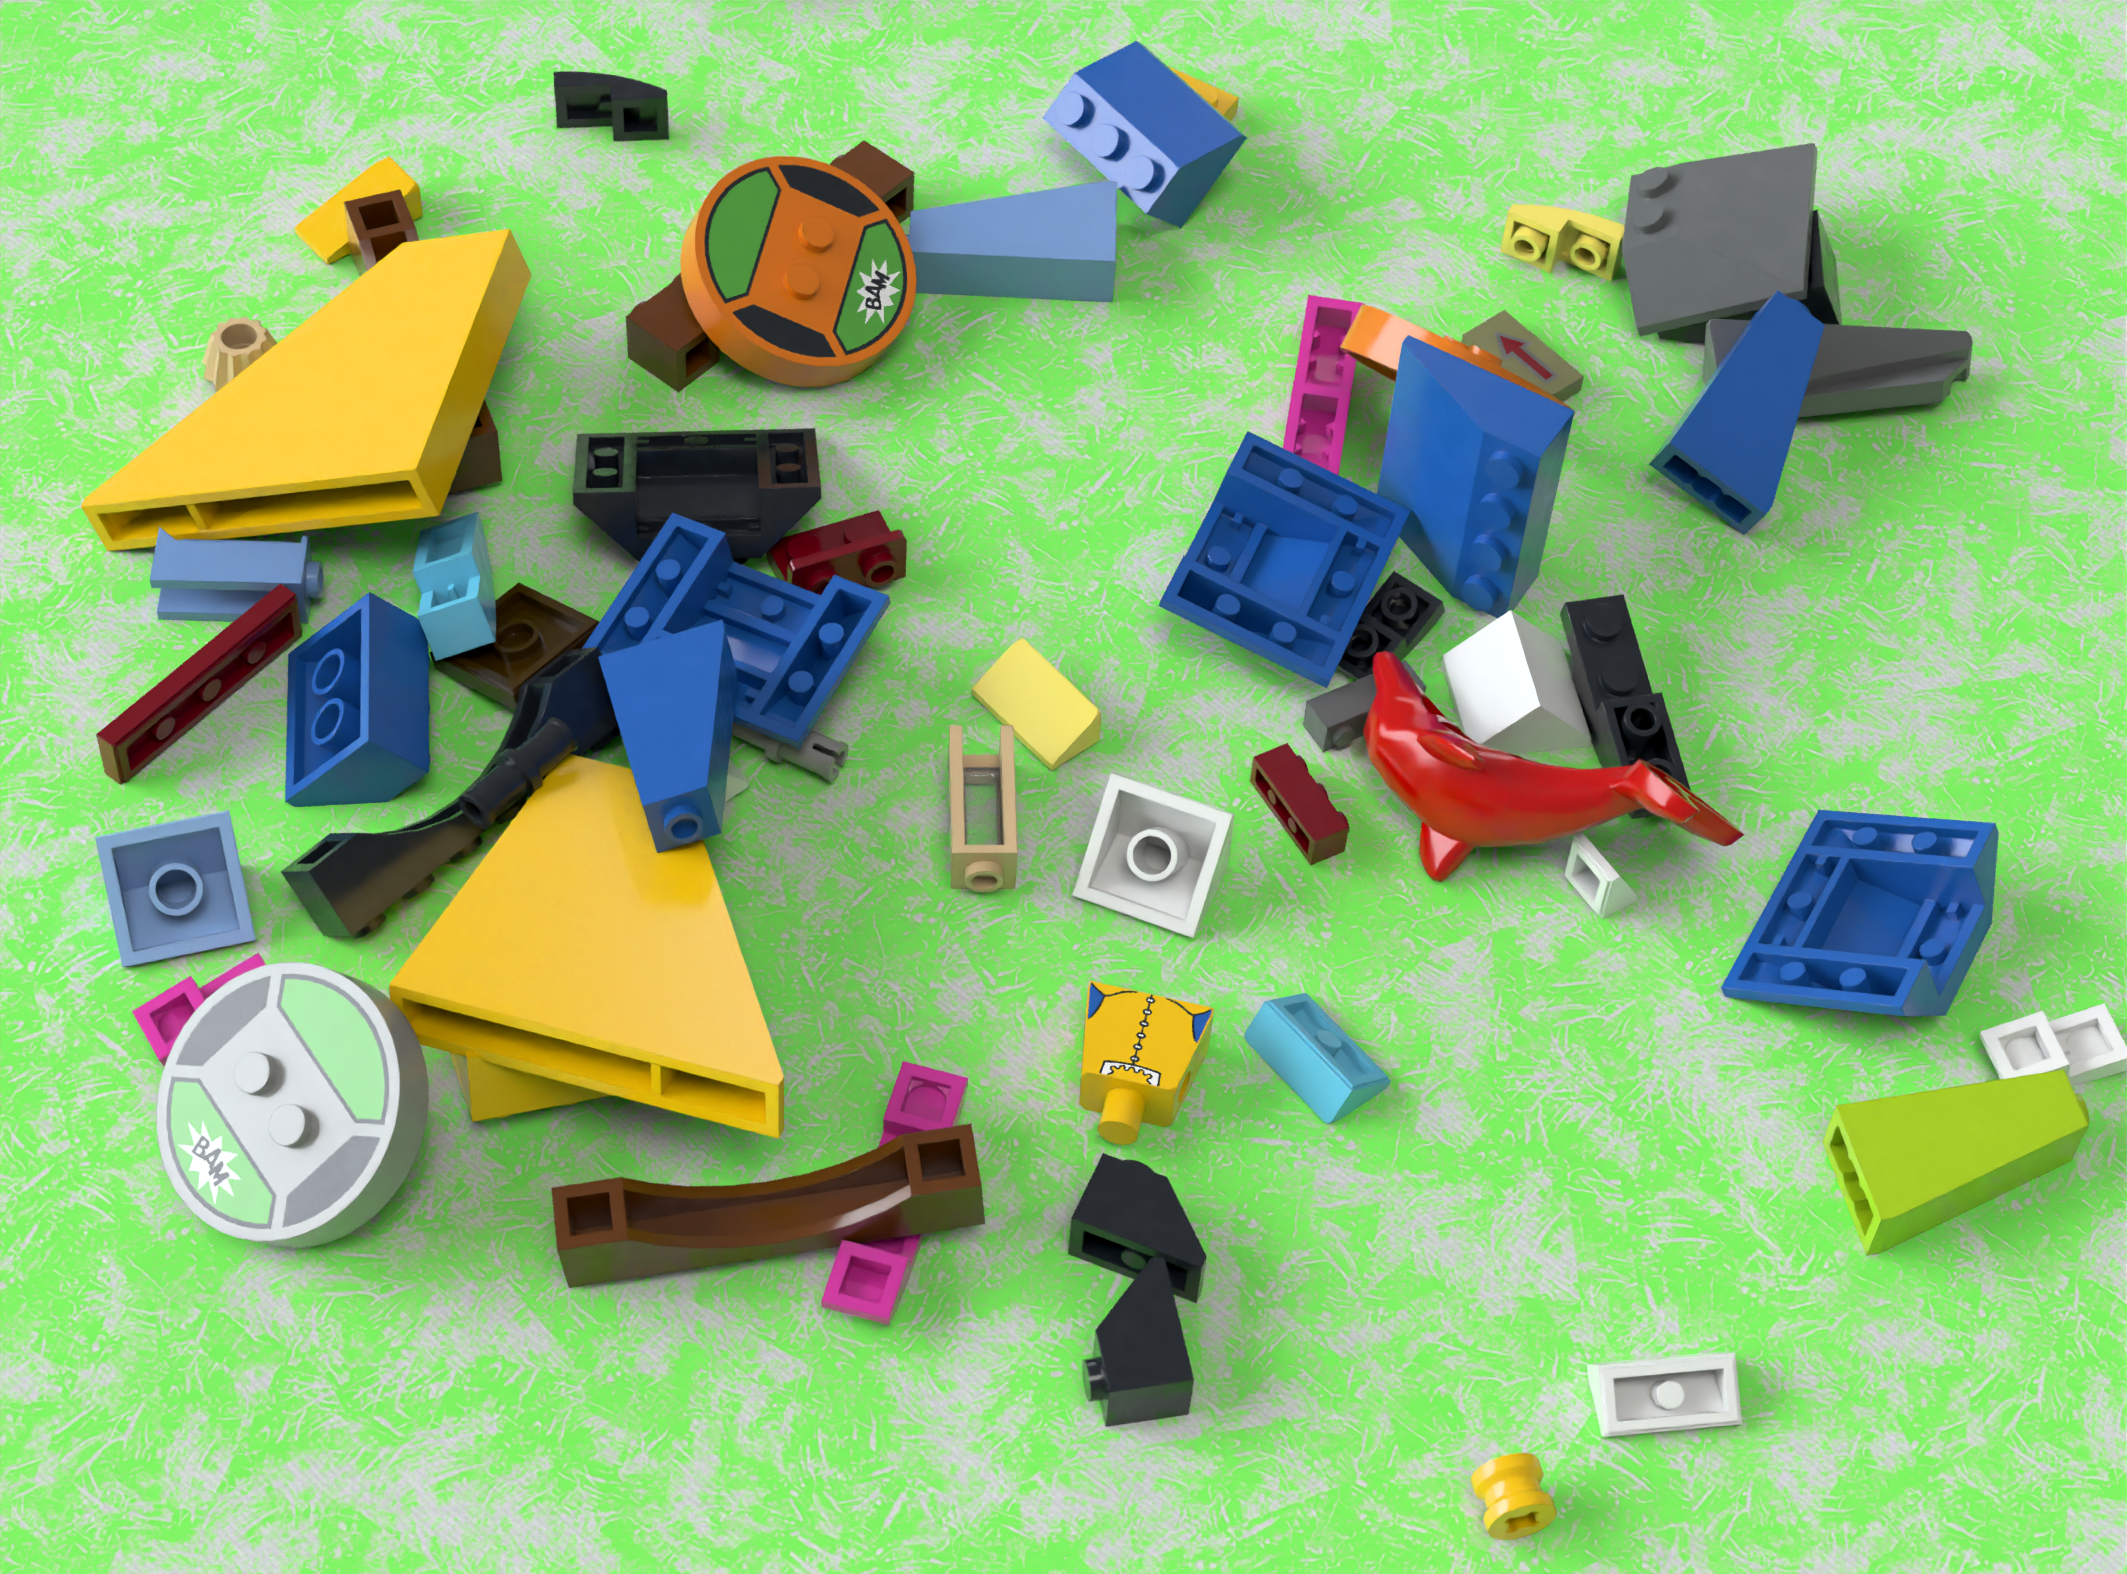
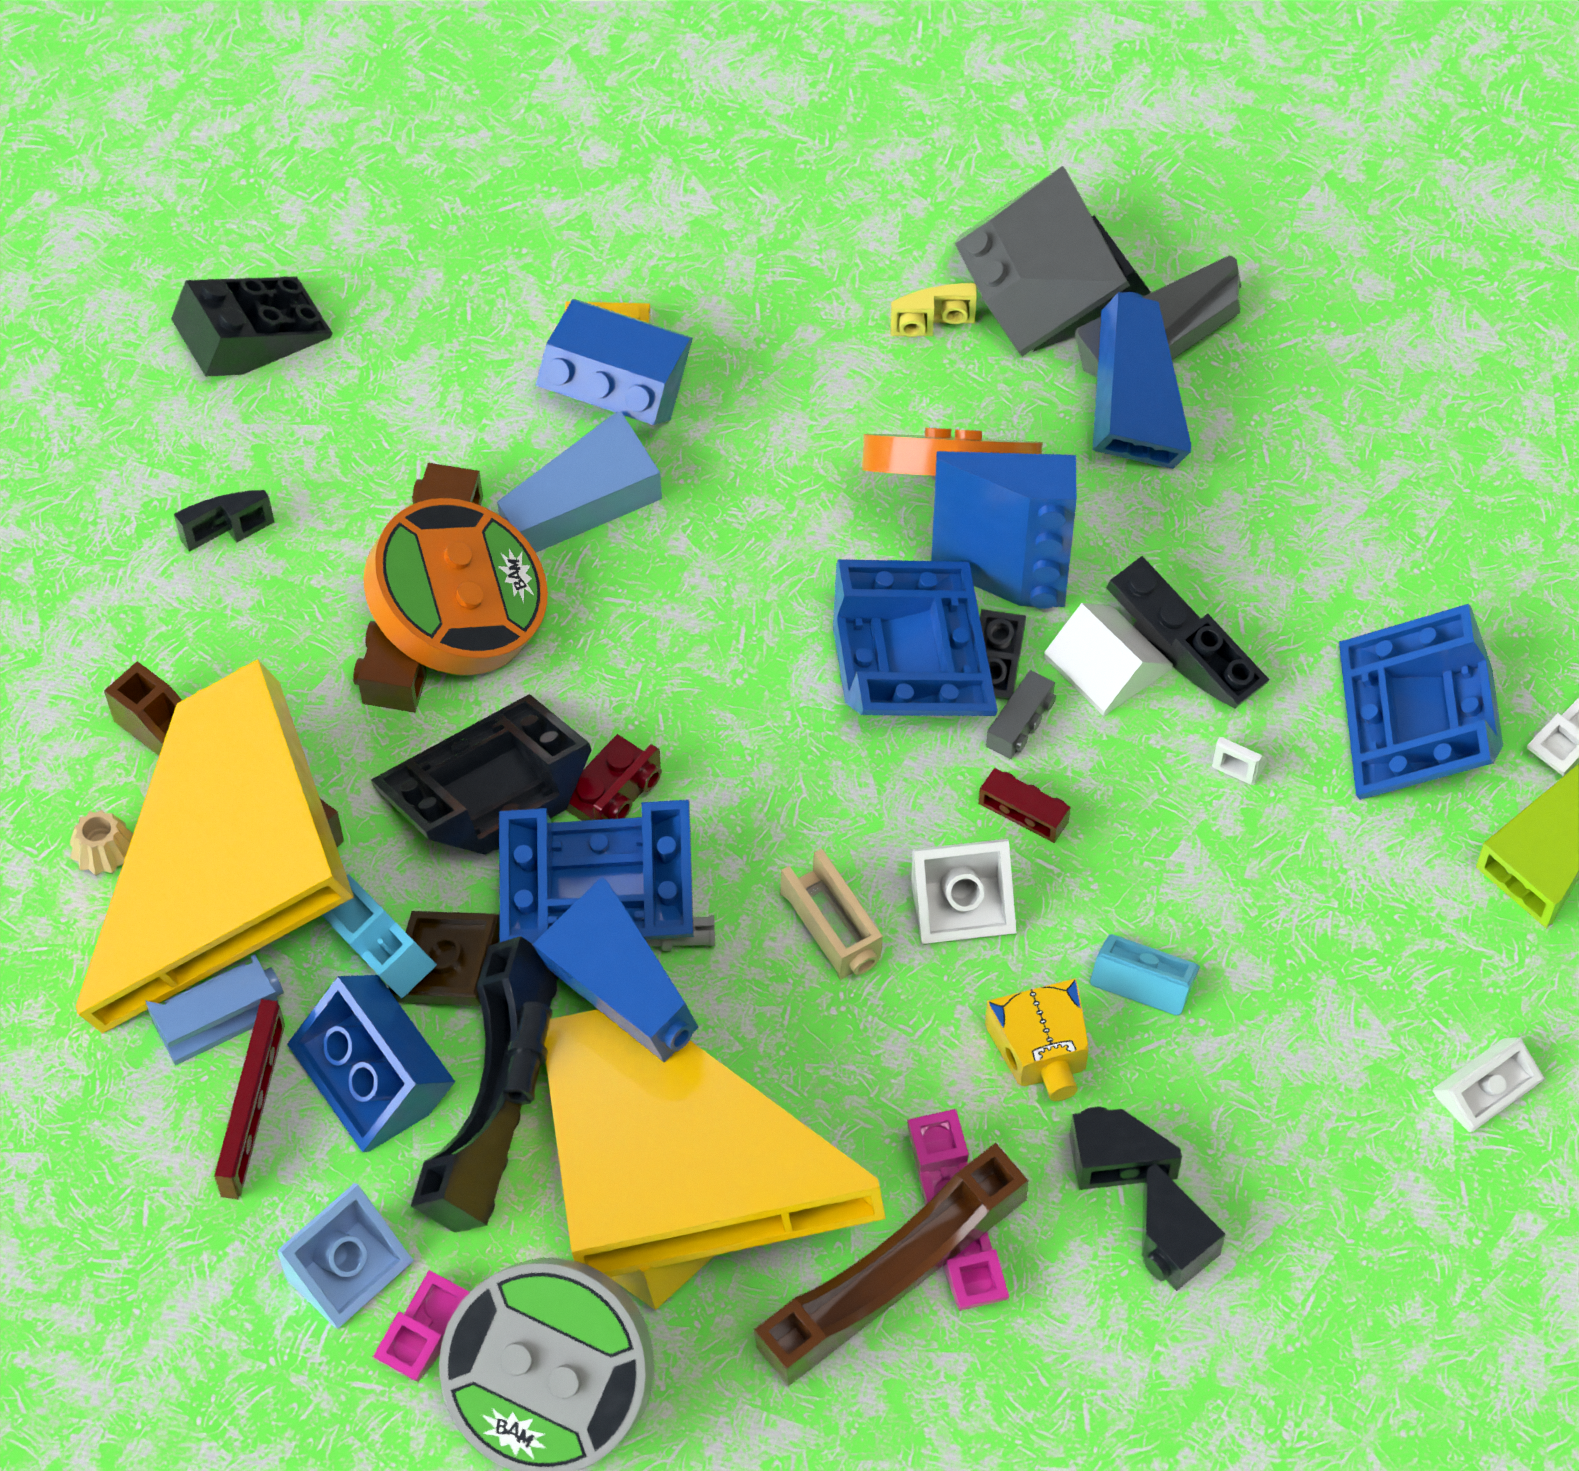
camera: 25 degrees left, 5 degrees up
yellow slope [295,156,423,265] -> none
light yellow slope [971,638,1101,771] -> none
dark pink slope [1283,295,1365,475] -> none
red animal [1363,651,1744,882] -> none
olive tile [1461,310,1584,402] -> none
yellow wheel [1470,1453,1557,1540] -> none

